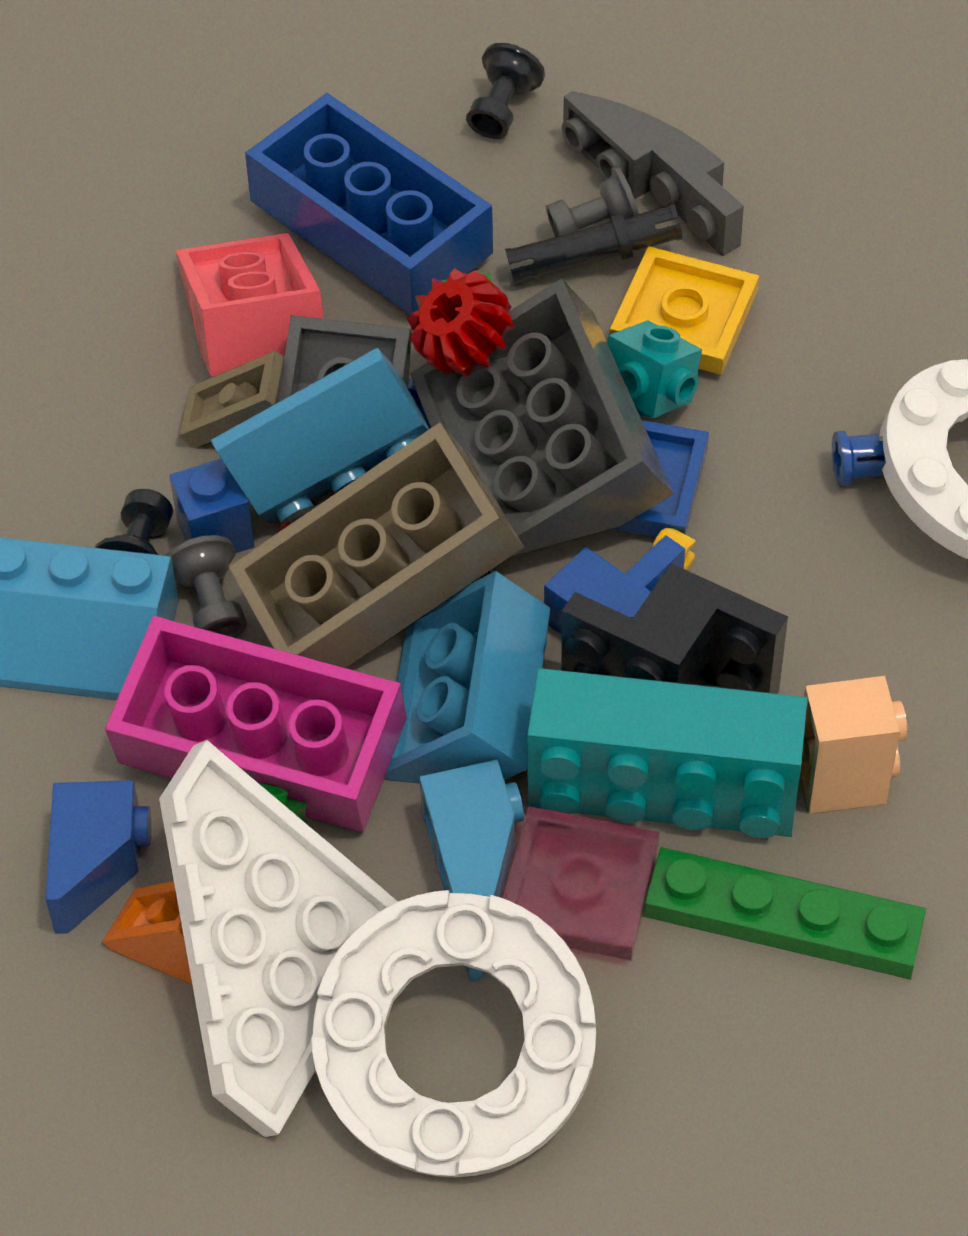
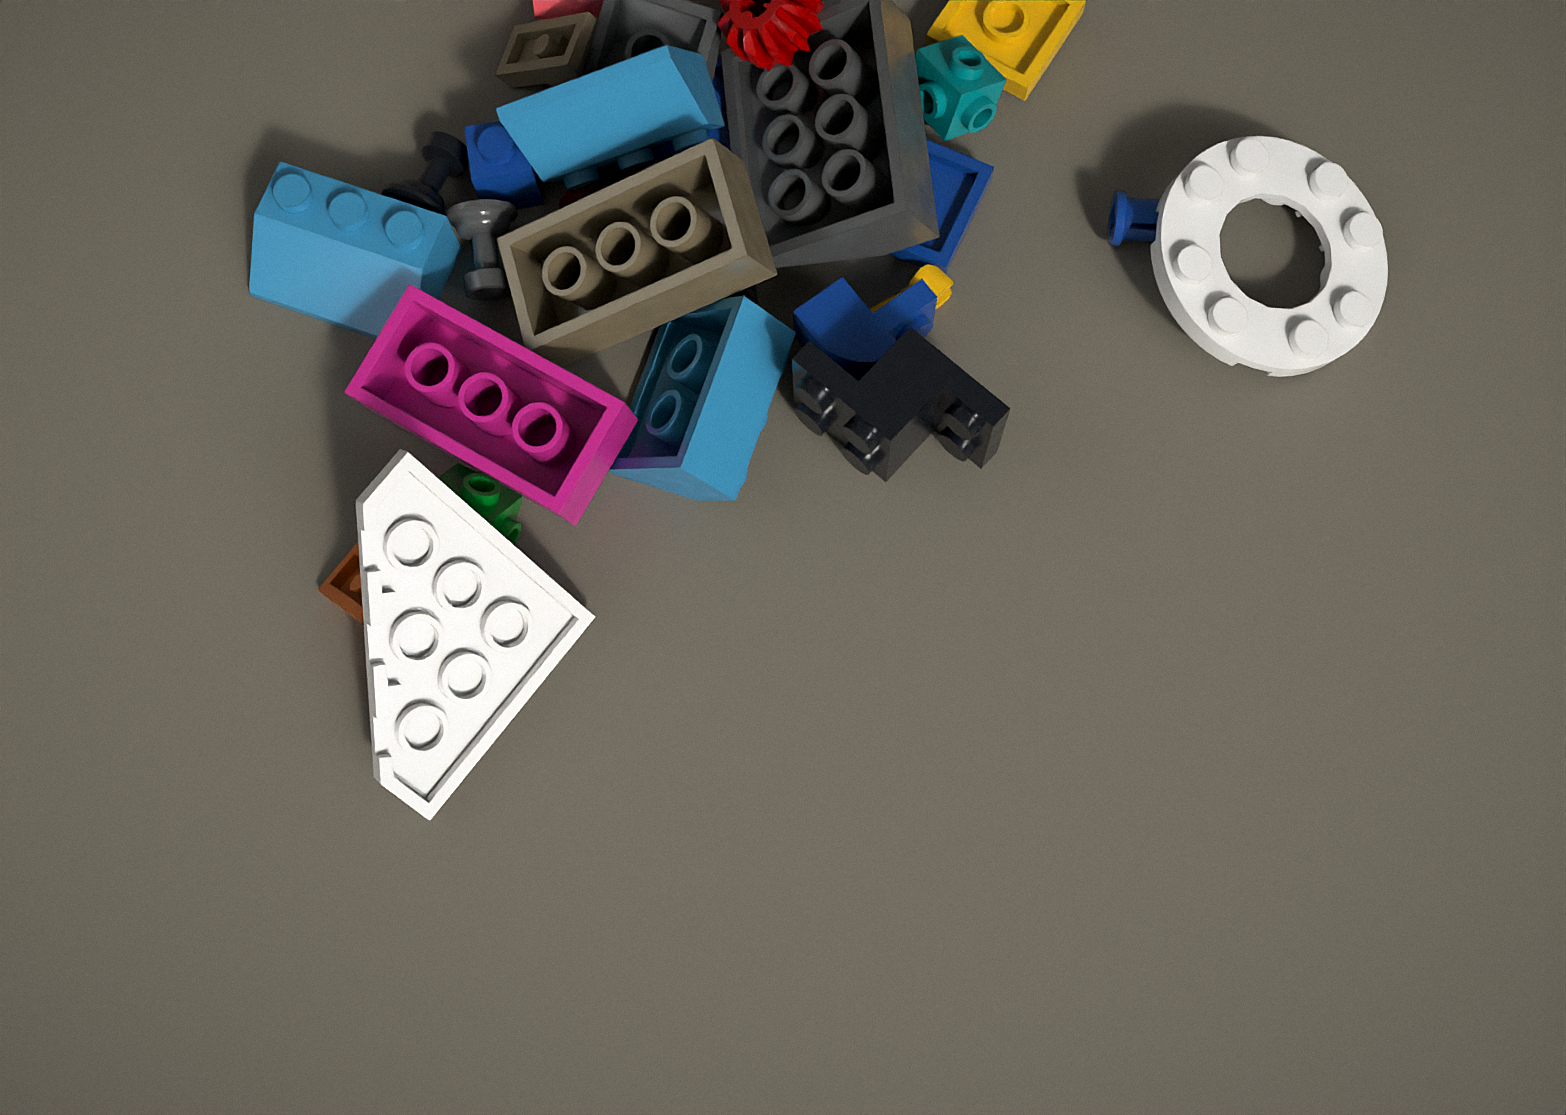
camera: 15 degrees right, 20 degrees up
blue slope [46,780,152,934] -> none
white plate [311,890,596,1178] -> none
dark azure slope [419,759,524,981] -> none
clear pink plate [503,806,660,961] -> none
teal brick [528,668,808,838] -> none
green plate [644,847,926,980] -> none
light nougat brick [800,676,907,814] -> none

